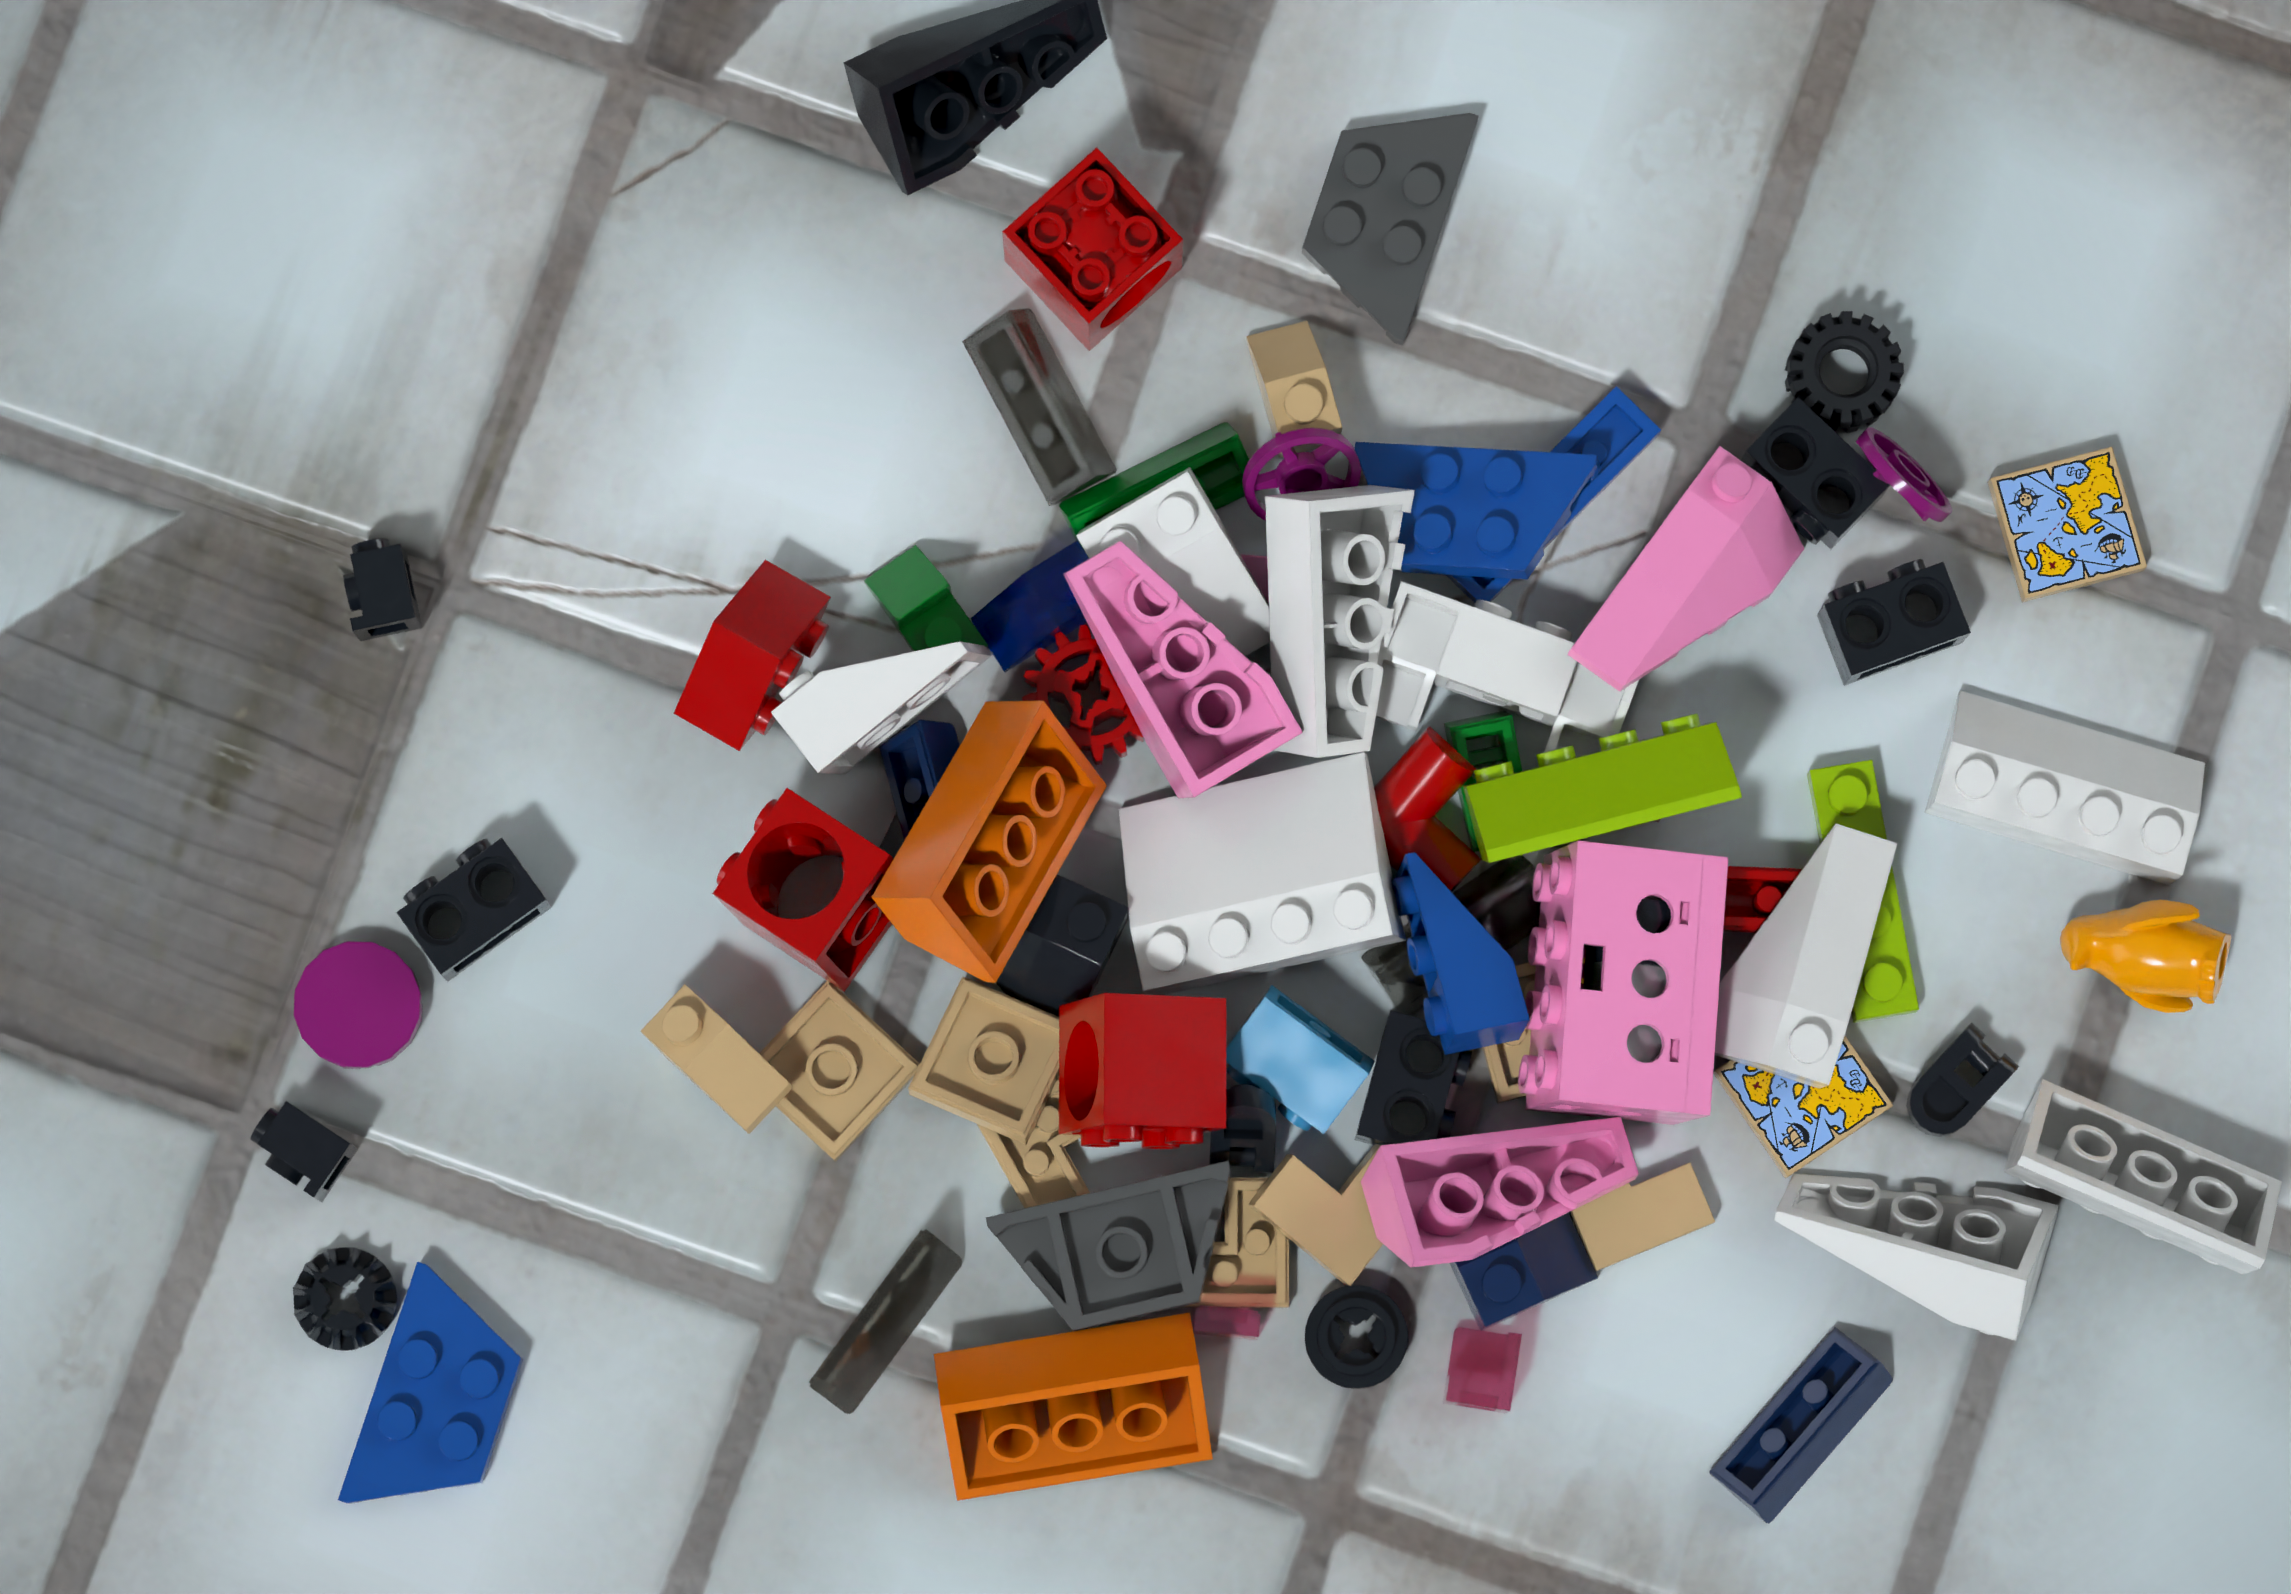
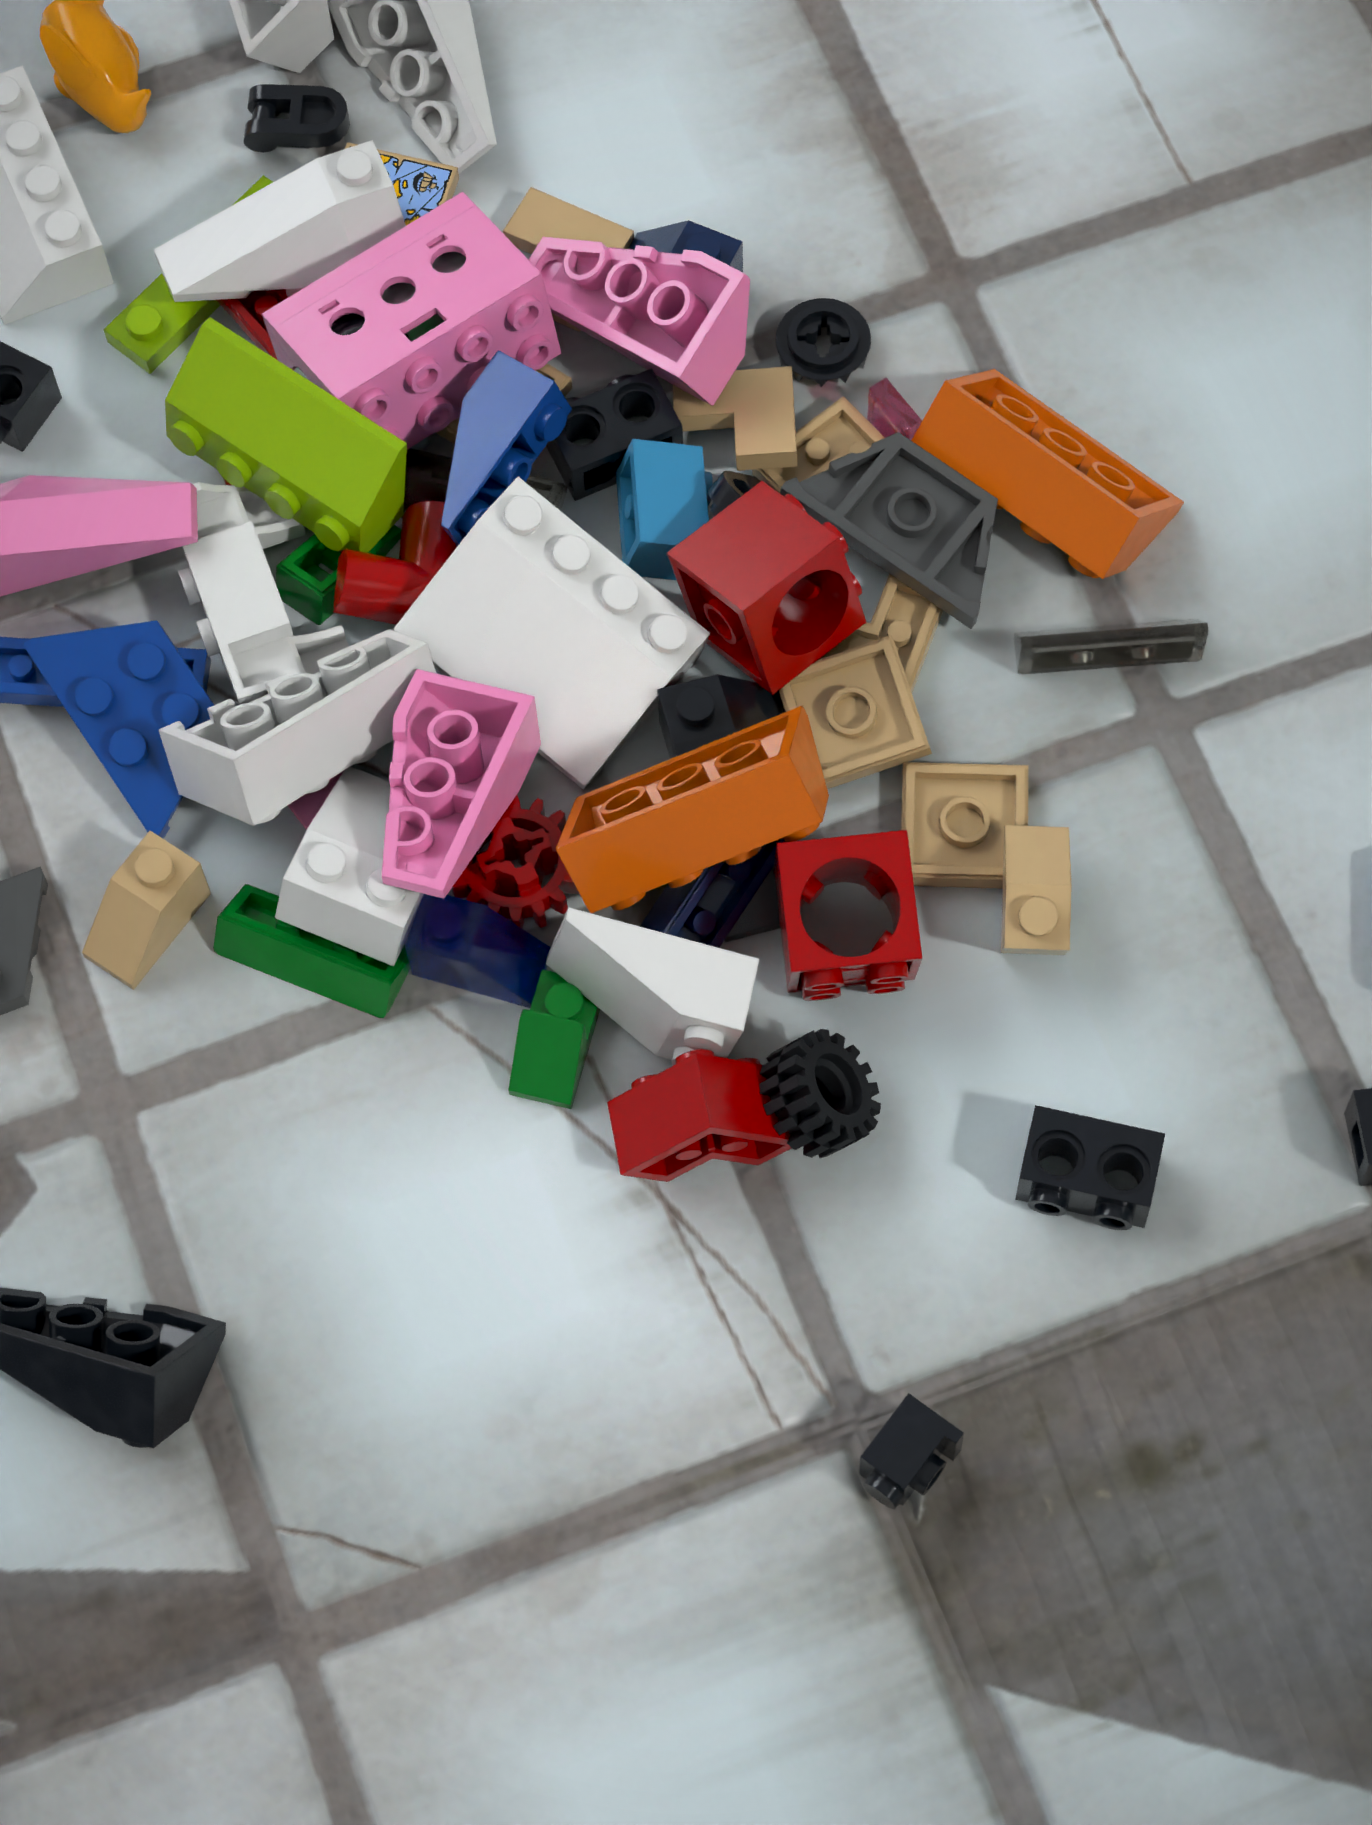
camera: 125 degrees left, 15 degrees down
magenta tile [293,941,423,1069] -> none
clear smoke slope [962,308,1117,506] -> none
red brick [1002,147,1183,351] -> none
magenta wheel [1242,428,1361,521] -> none
clear pink panel [1442,1327,1522,1414] -> none
dark blue slope [1709,1327,1893,1524] -> none
none -> black tyre [759,1029,881,1158]

